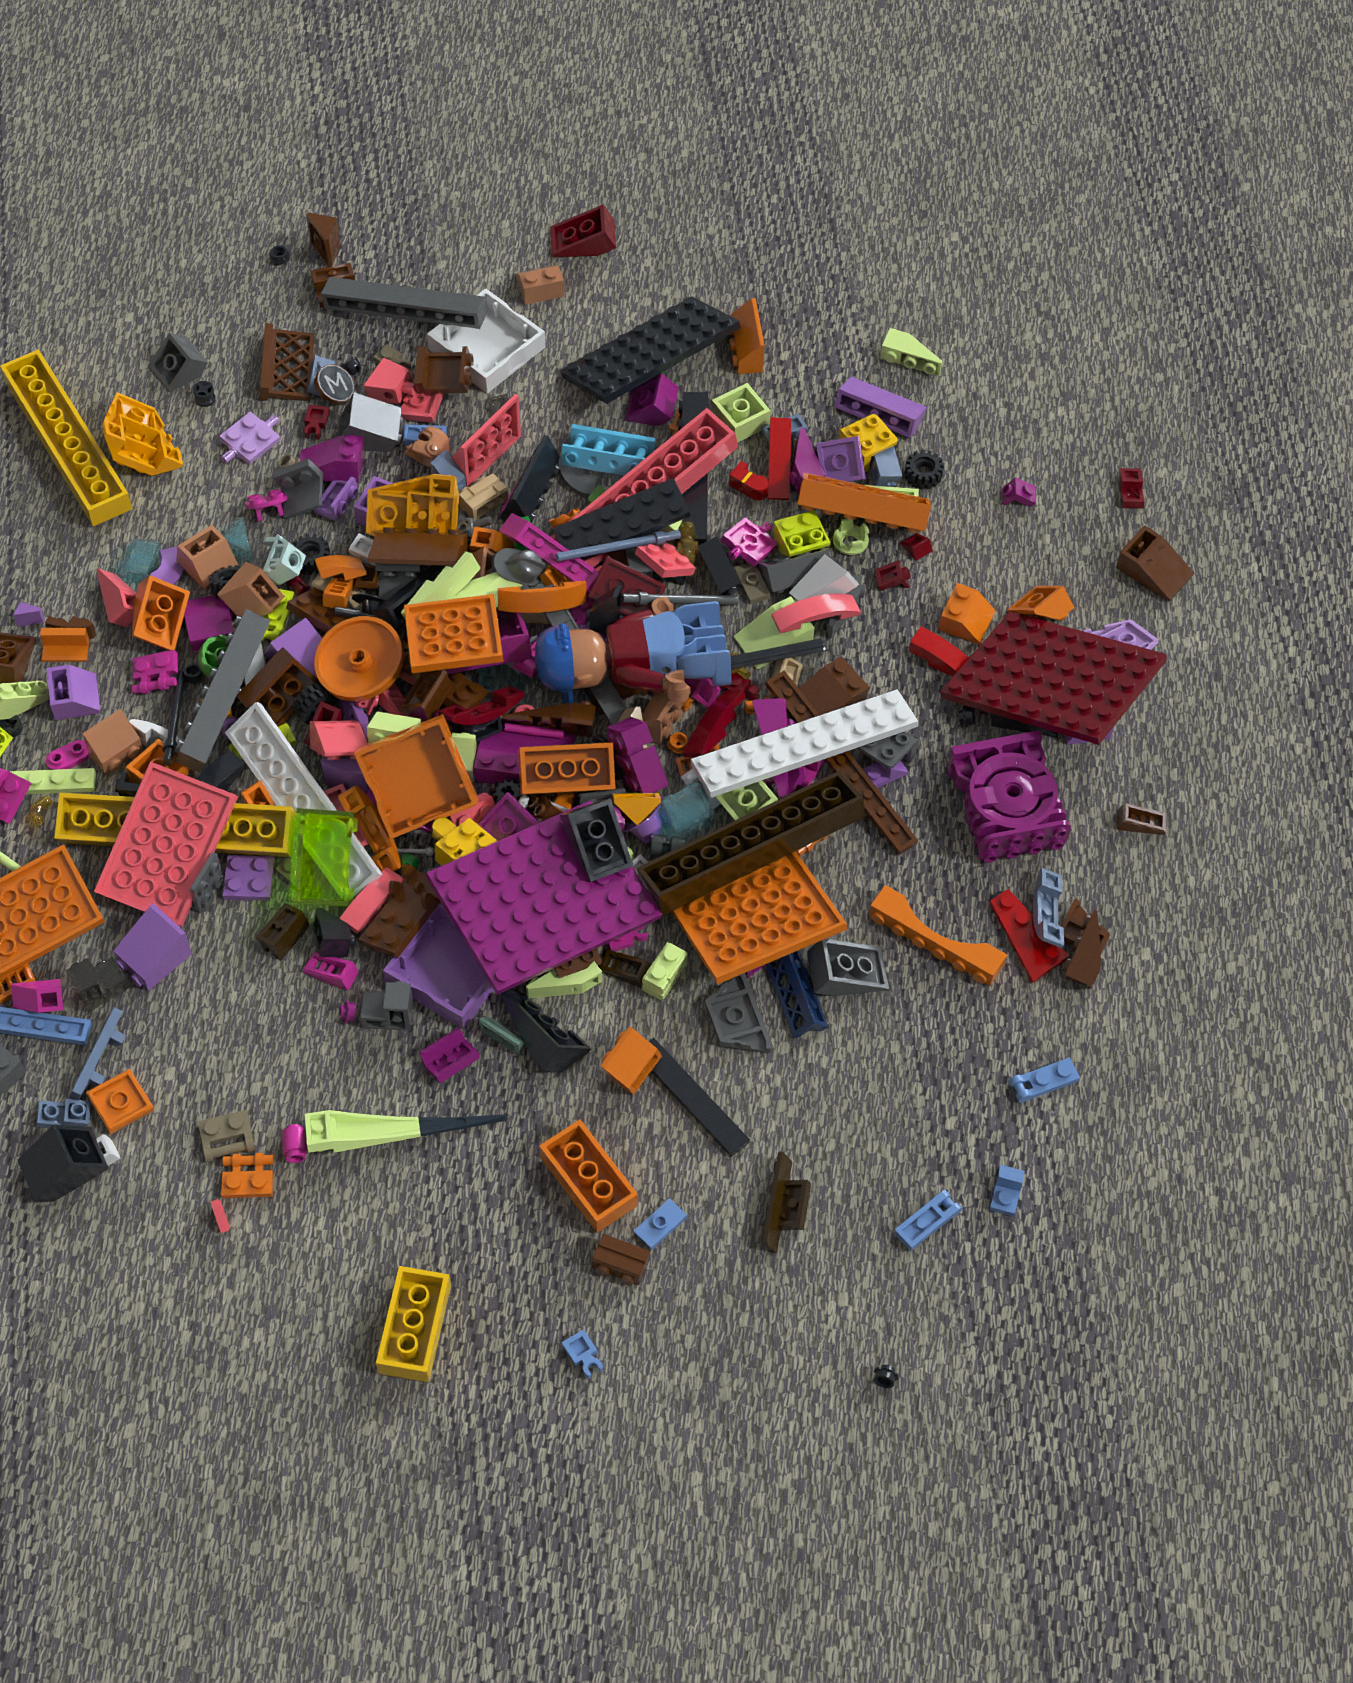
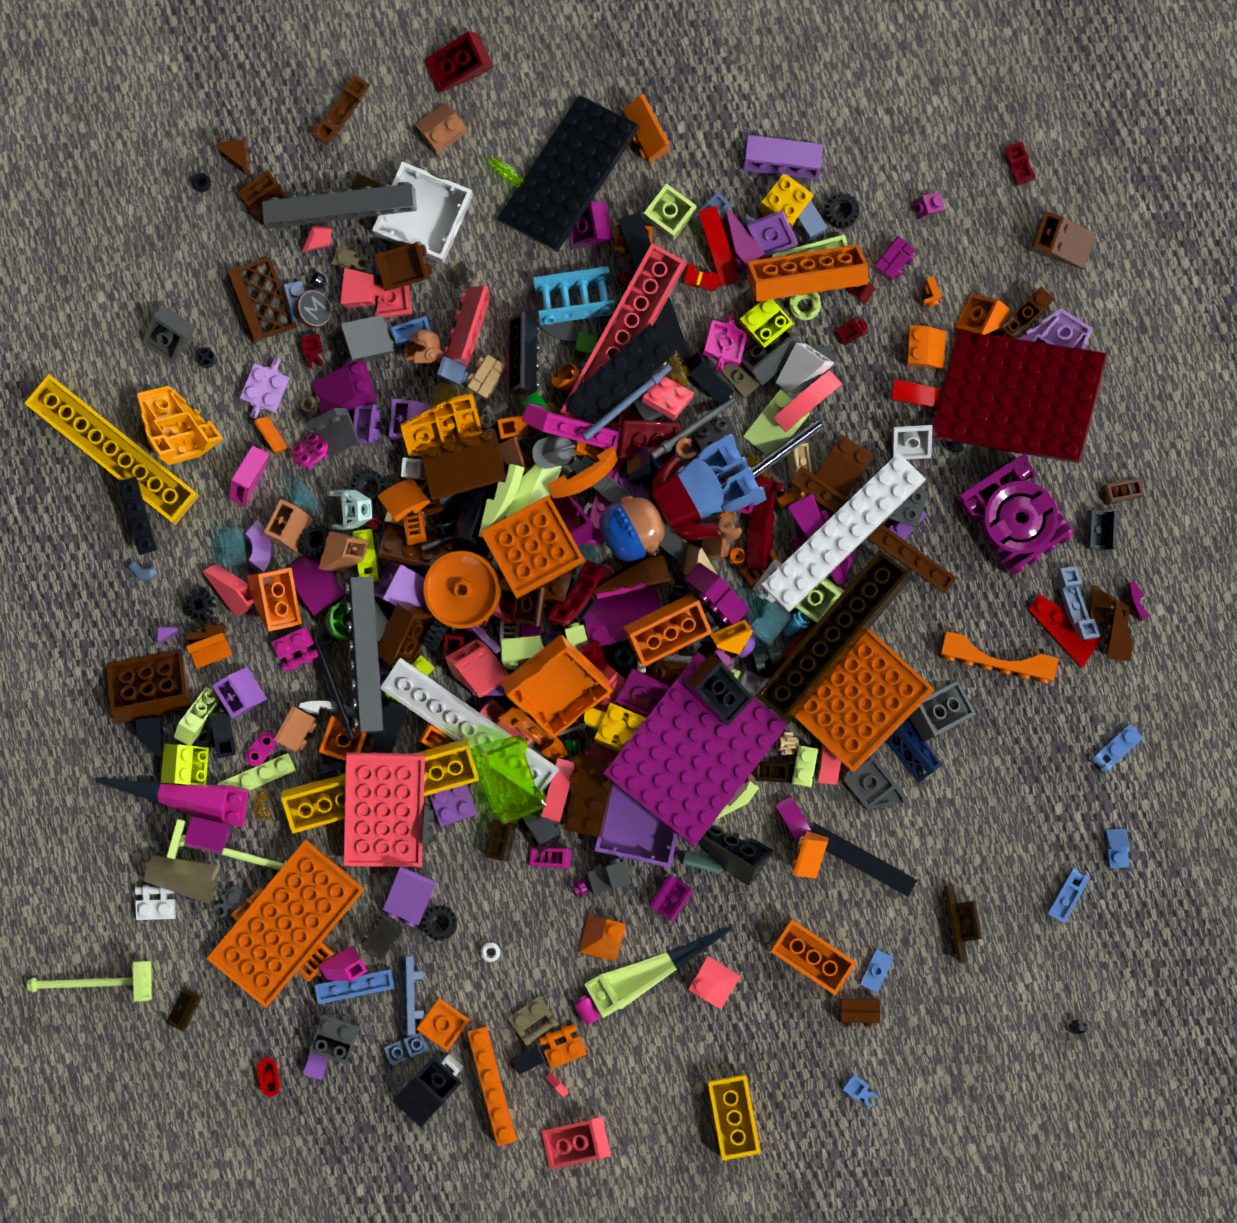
camera: 20 degrees left, 25 degrees up
yellowish green slope [881,328,942,376] -> none
none -> black bracket [118,476,157,555]
none -> sand blue arm [128,561,157,580]
none -> black gear [183,589,217,622]
none -> black slope [209,711,236,758]
none -> dark pink slope [229,446,270,507]
none -> orange slope [254,417,288,455]
none -> coral piece [302,226,332,252]
none -> reddish brown slope [312,74,370,145]
none -> black tyre [422,905,457,941]
none -> orange arch [467,1026,517,1146]
none -> white plate [481,942,500,962]
none -> clear neon green pin [489,156,525,188]
none -> black piece [511,1045,546,1075]
none -> coral slope [541,1117,611,1170]
none -> orange slope [579,915,626,961]
none -> dark red bracket [580,640,607,670]
none -> coral slope [688,956,741,1009]
none -> magenta slope [774,795,811,840]
none -> tan gear [775,732,799,755]
none -> medium azure cone [783,611,810,637]
none -> coral slope [817,744,841,785]
none -> magenta brick [873,236,916,282]
none -> white slope [891,425,932,459]
none -> orange bracket [922,276,942,308]
none -> reddish brown slope [1000,286,1055,338]
none -> black bracket [1086,510,1118,551]
none -> magenta slope [1127,580,1150,622]

